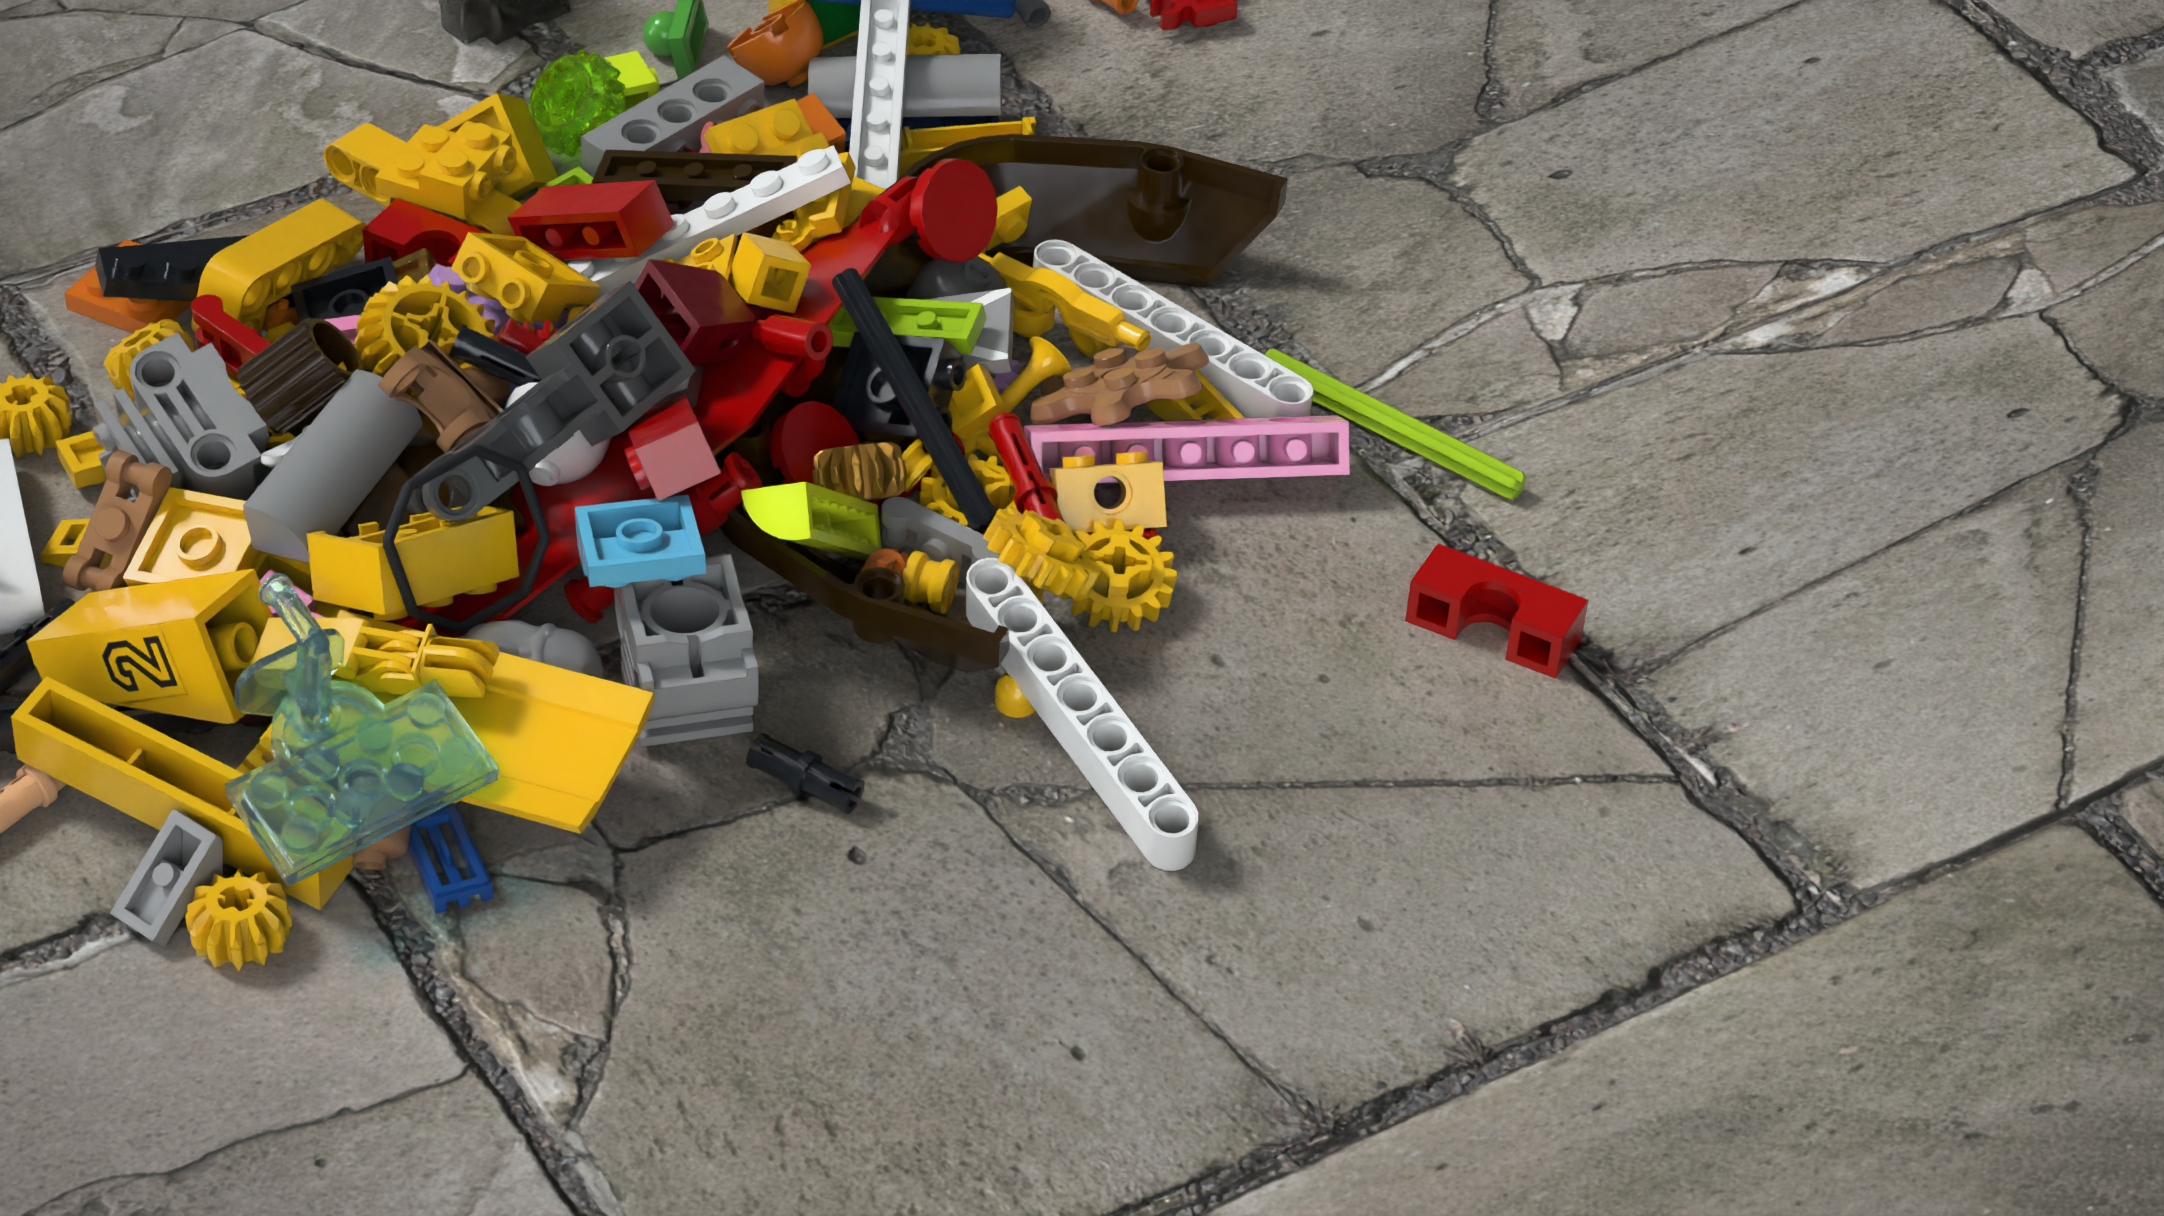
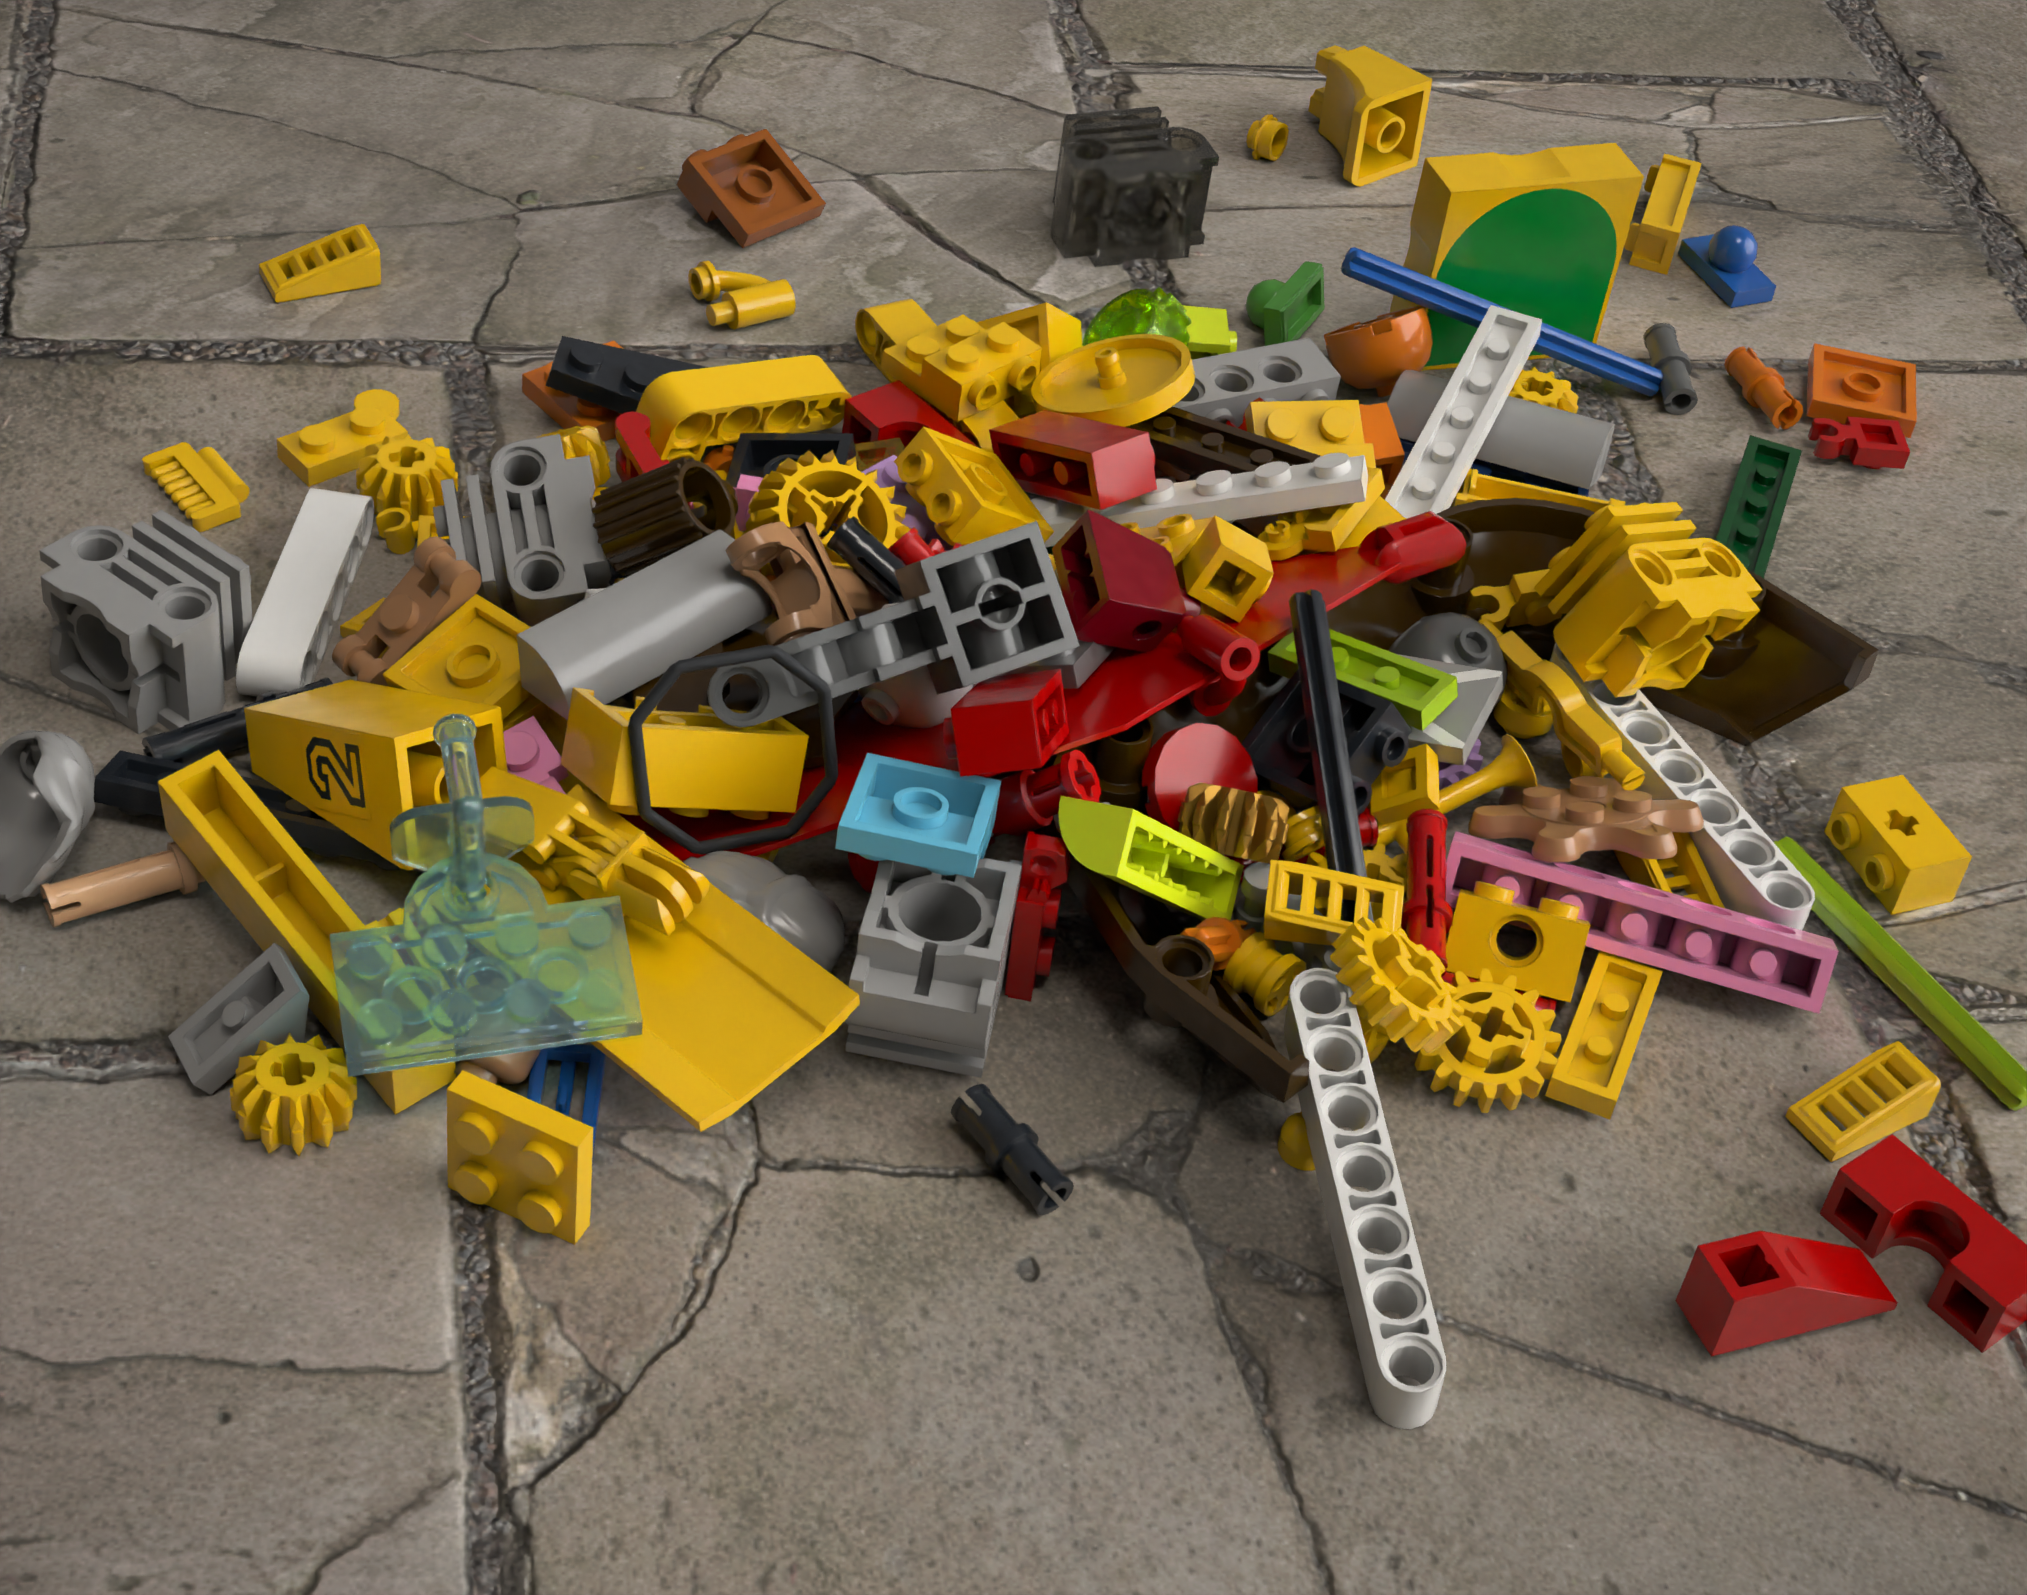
camera: 20 degrees right, 0 degrees up
red tile [909,159,998,263] -> none
none -> yellow hand [376,508,418,554]
none -> yellow plate [447,1070,593,1245]
none -> dark orange plate [676,129,826,248]
none -> yellow plant [688,261,796,329]
none -> red hinge [1005,831,1071,1002]
none -> yellow piece [1031,334,1195,427]
none -> yellow slope [1264,860,1404,945]
none -> yellow piece [1534,502,1762,698]
none -> yellow plate [1545,950,1663,1120]
none -> red slope [1675,1230,1898,1357]
none -> dark green plate [1716,435,1802,578]
none -> yellow slope [1785,1041,1941,1162]
none -> yellow brick [1824,775,1972,915]

